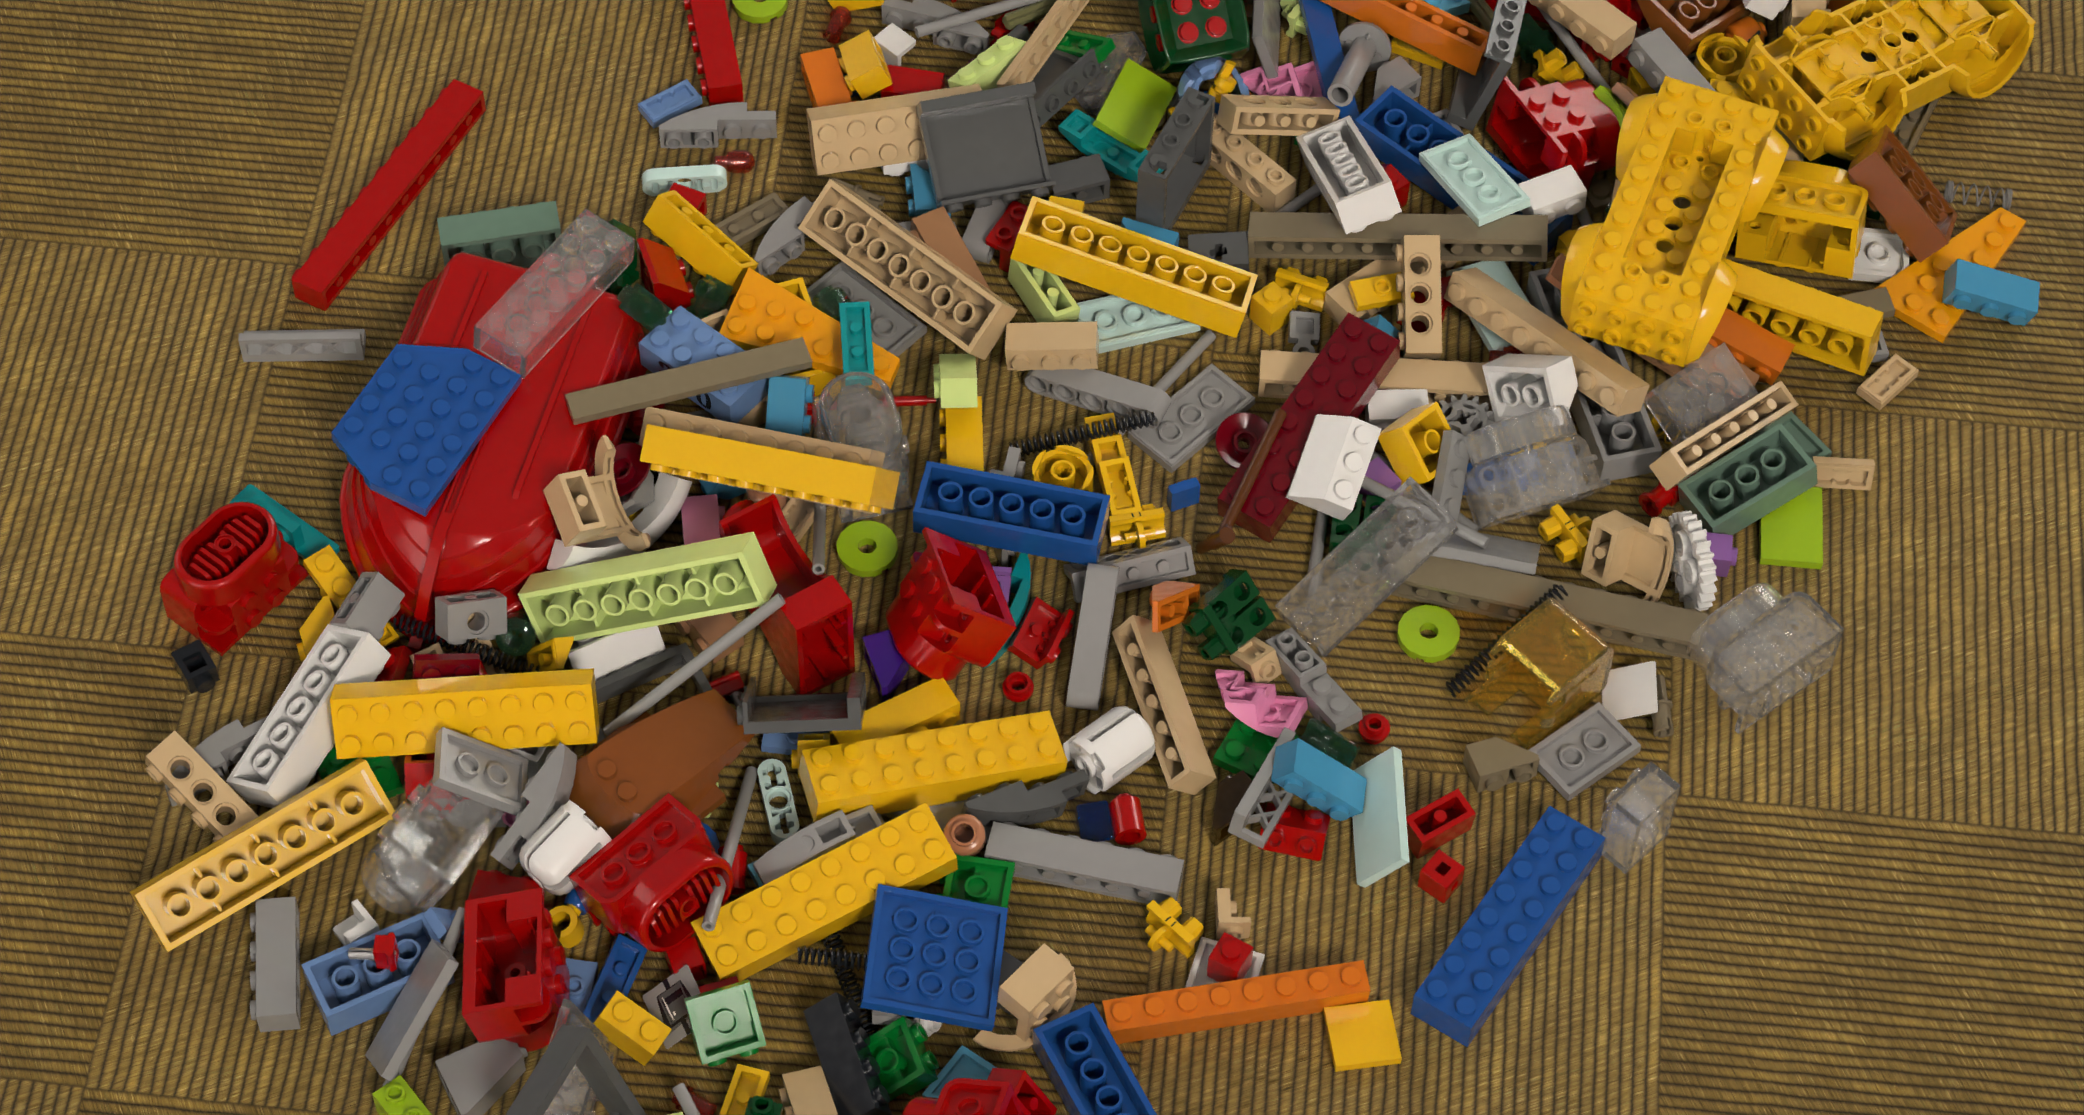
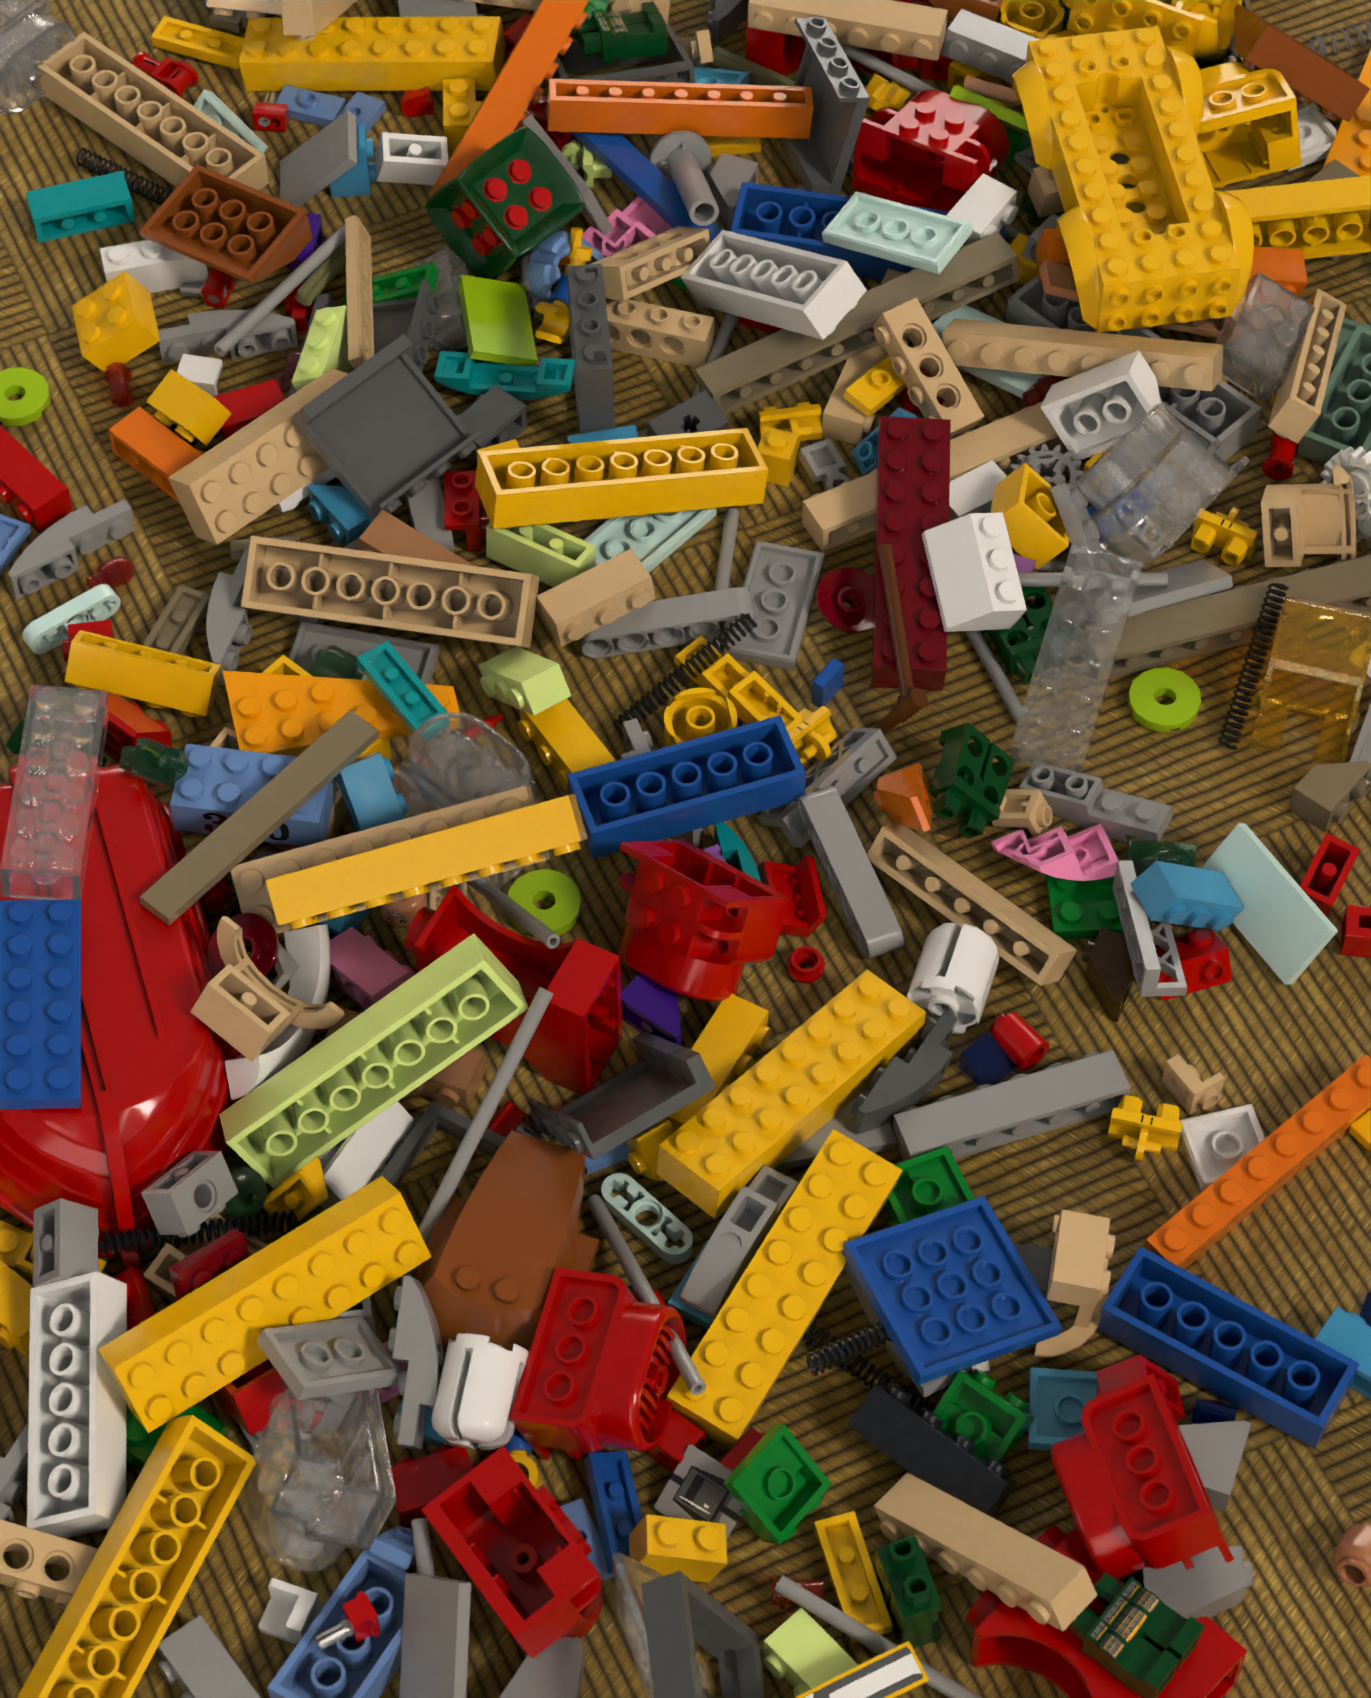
camera: 30 degrees left, 0 degrees up
clear green hips [686,274,734,319] -> none
nougat head [943,814,986,856] -> none
red brick [1207,932,1254,982] -> none
red plate [1358,713,1390,744] -> none

